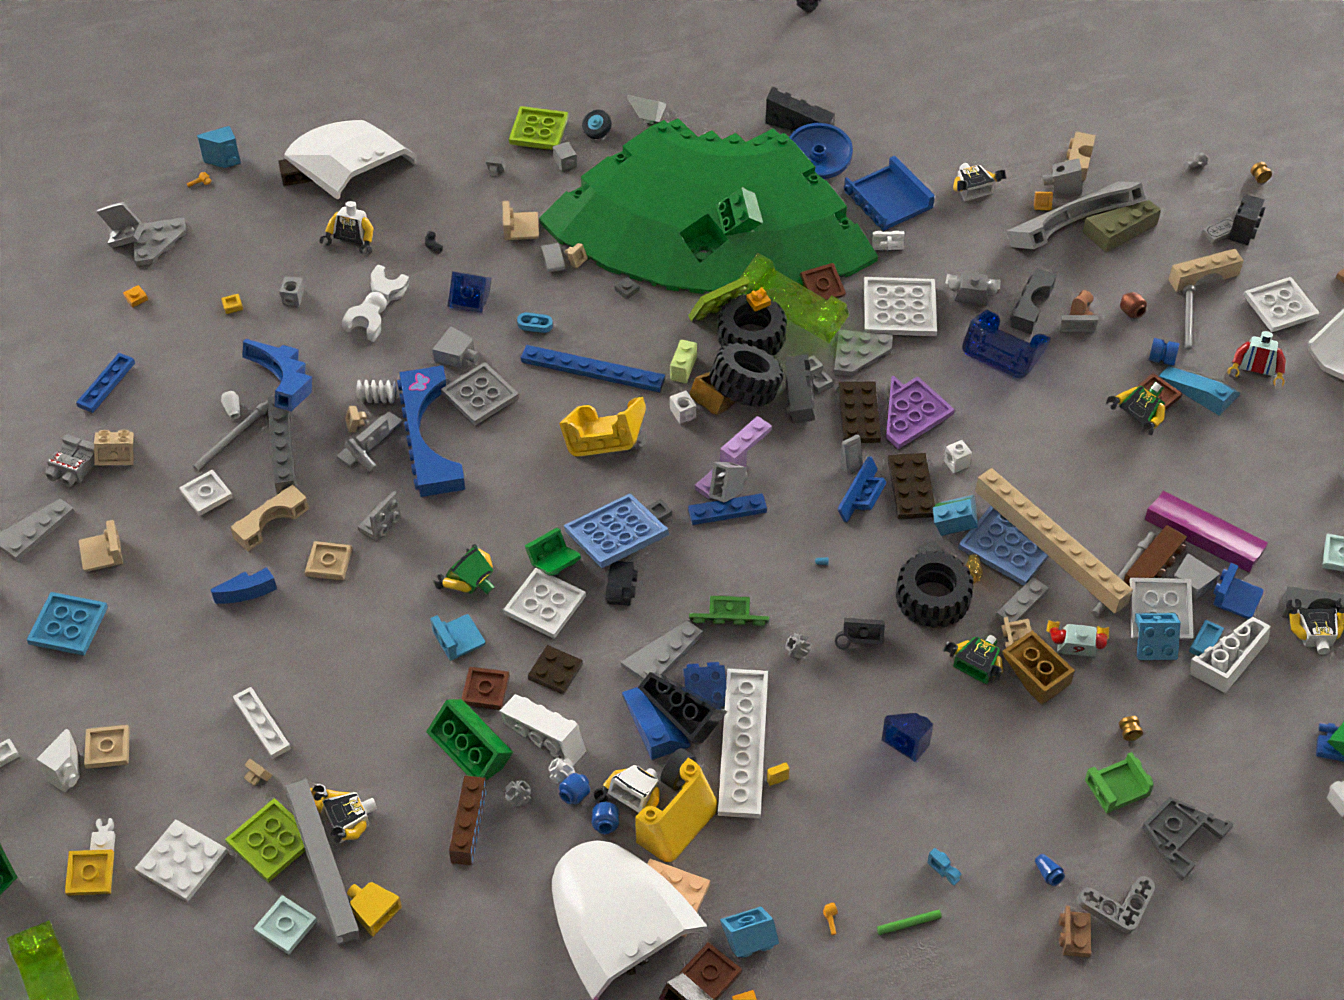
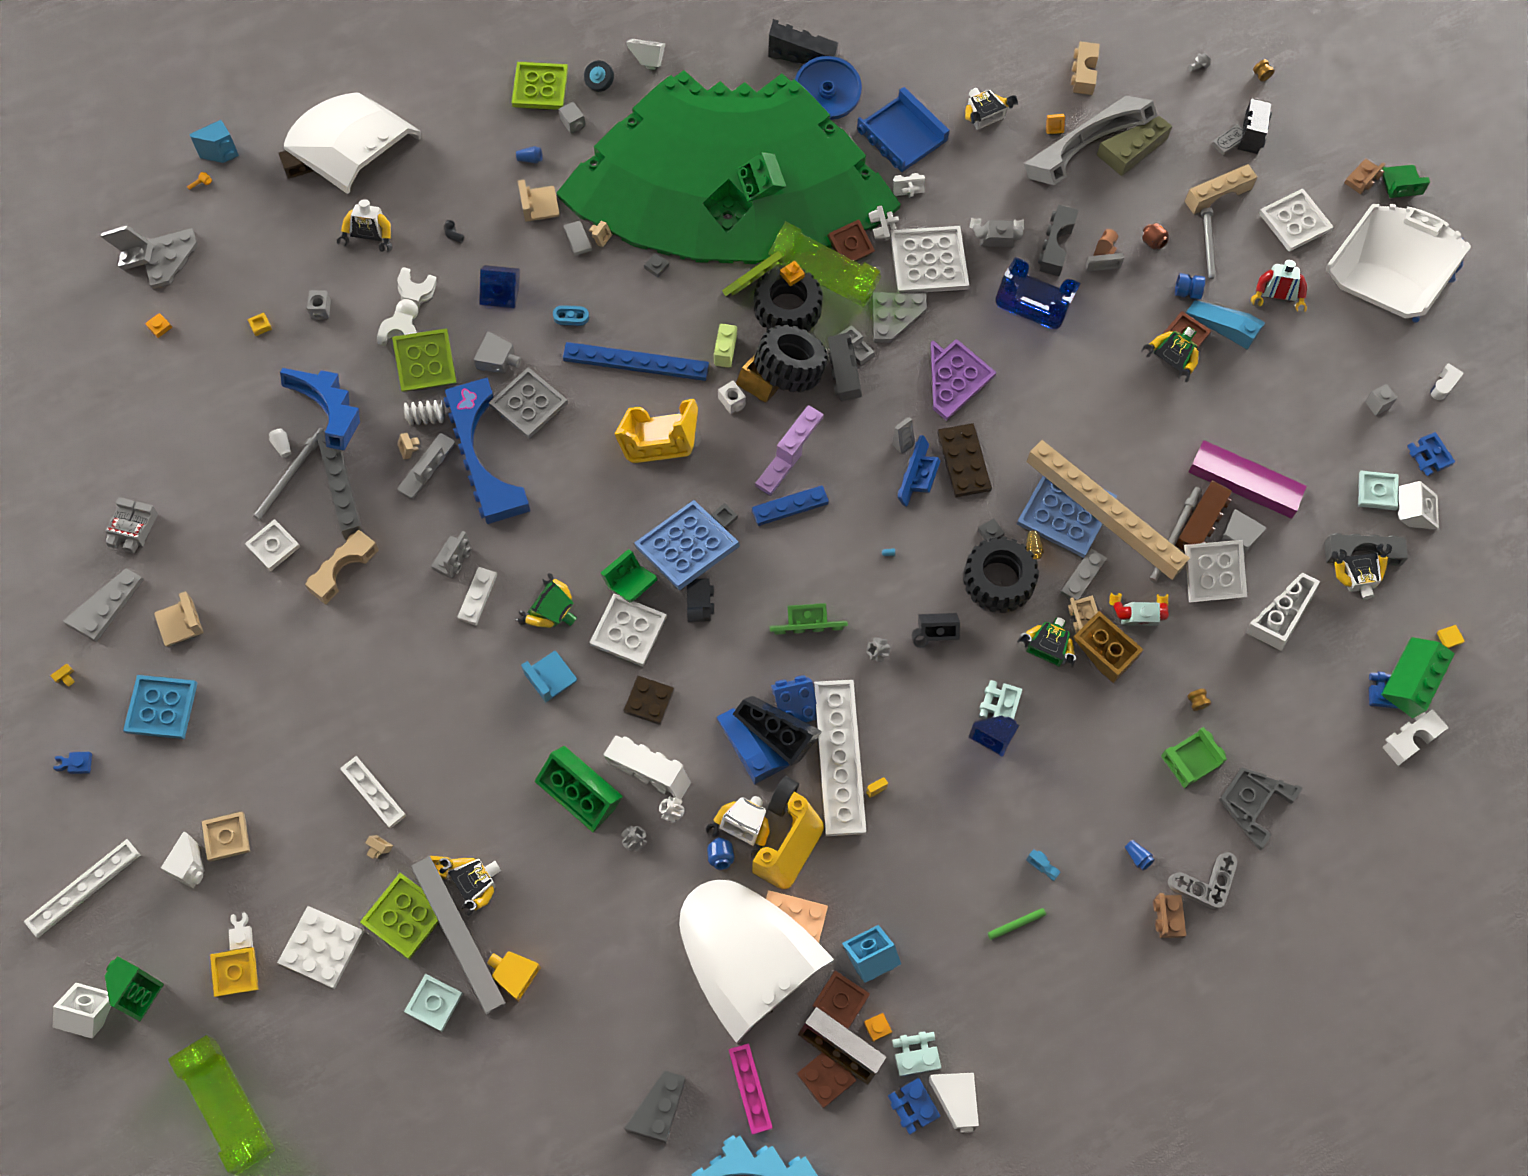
camera: 10 degrees left, 15 degrees up
blue plate [76,353,135,413] -> none
tan bracket [94,430,134,465] -> none
blue slope [210,567,277,604] -> none
tan tile [305,541,353,581] -> none
light grey axle [345,439,377,473] -> none
reddish brown brick [449,776,487,865] -> none
copper plate [462,667,510,710] -> none
light grey tile [486,156,506,177] -> none
blue head [559,773,590,805] -> none
light grey wing [620,621,703,681] -> none
light grey torso [709,462,748,502] -> none
light orange hand [823,902,838,935] -> none
dark brown plate [838,381,881,443] -> none
dark azure slope [933,495,978,536] -> none
white brick [944,440,972,474] -> none
light grey torso [1042,158,1082,194] -> none
dark azure bracket [1135,613,1181,660] -> none
dark azure tile [1189,619,1224,656] -> none
blue bracket [1213,563,1264,619] -> none
none -> lime plate [392,328,457,392]
none -> white plate [457,567,497,626]
none -> blue cone [516,146,543,163]
none -> white hips [868,206,899,240]
none -> light aqua plate [979,680,1022,727]

